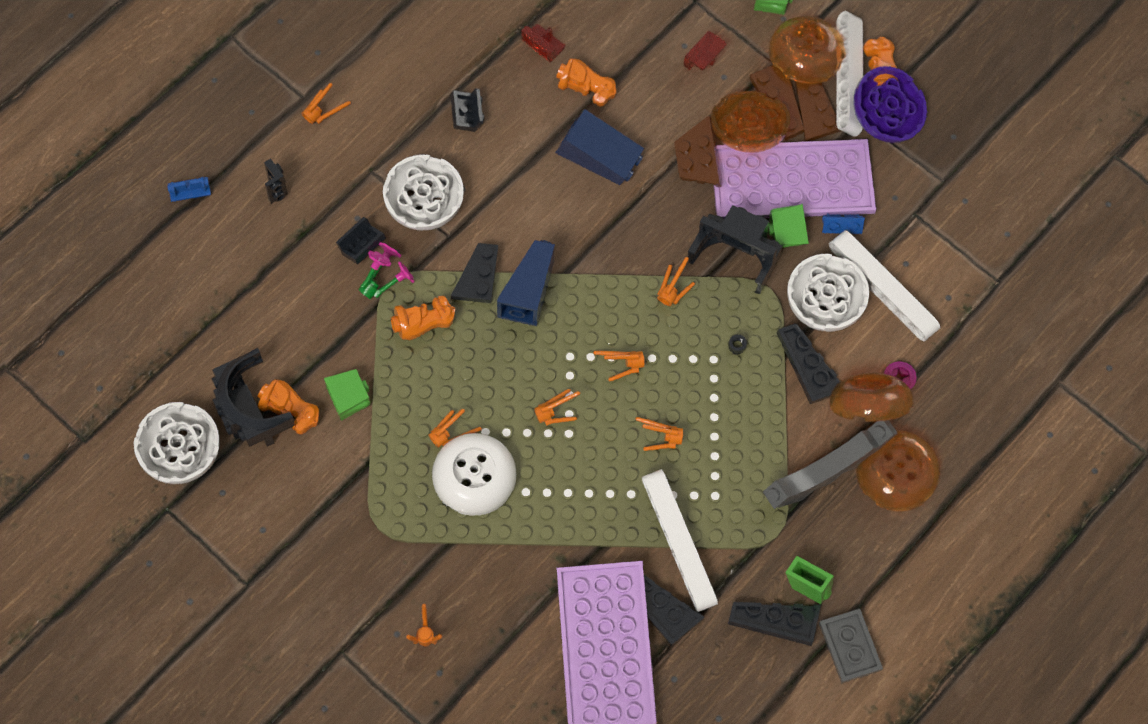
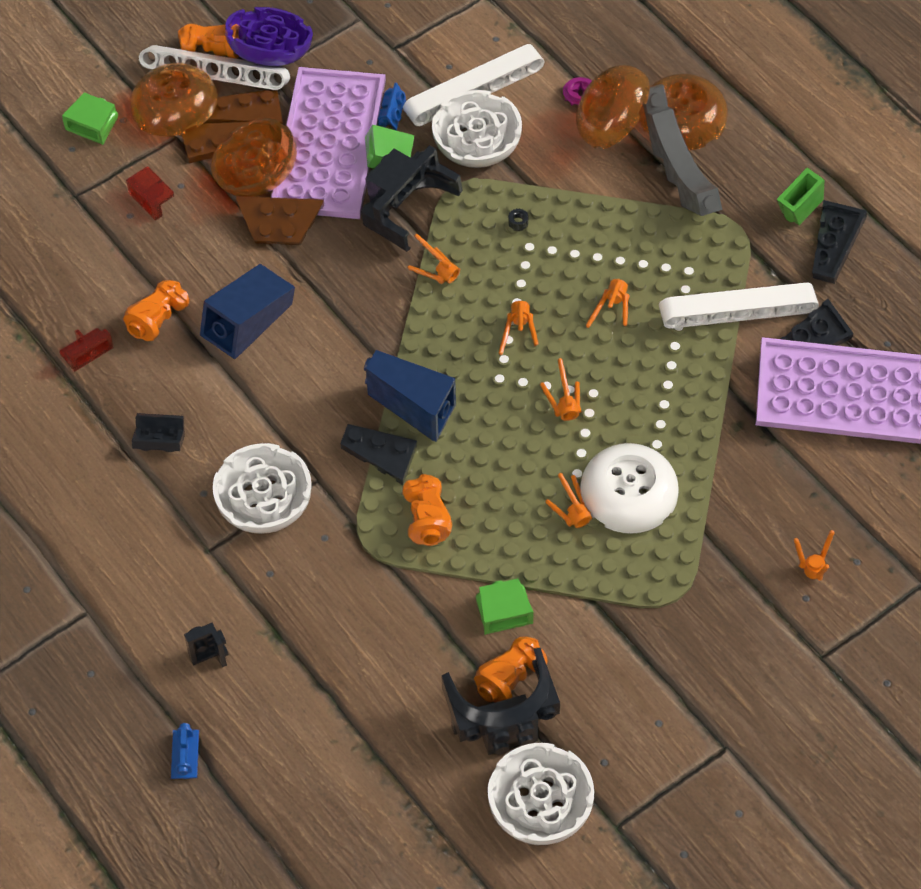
camera: 75 degrees left, 10 degrees down
orange plant [301,83,351,124] -> none
black bracket [336,217,386,265] -> none
plant [358,242,415,299] -> none
black wing [776,324,848,404] -> none
dark grey plate [819,609,883,684] -> none

